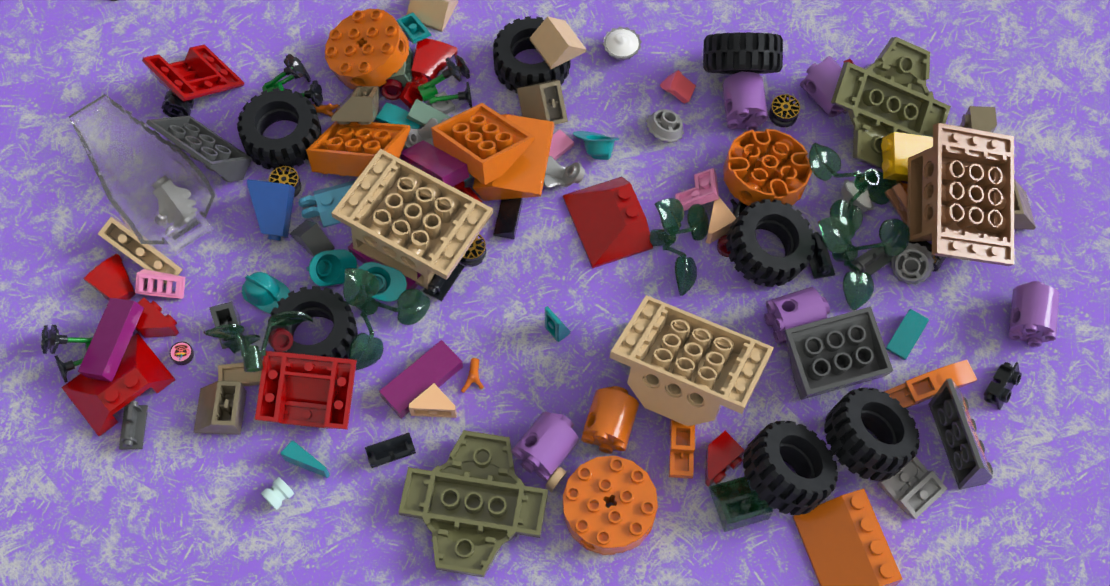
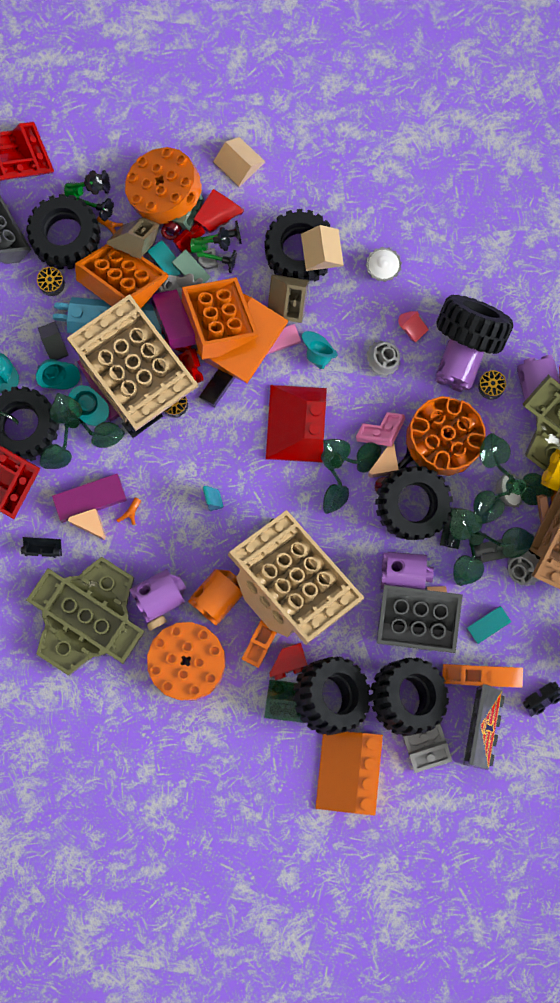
camera: 30 degrees right, 15 degrees up
blue slope [247,179,295,241] -> none
teal slope [396,13,431,44] -> none
light grey plant [544,156,585,188] -> none

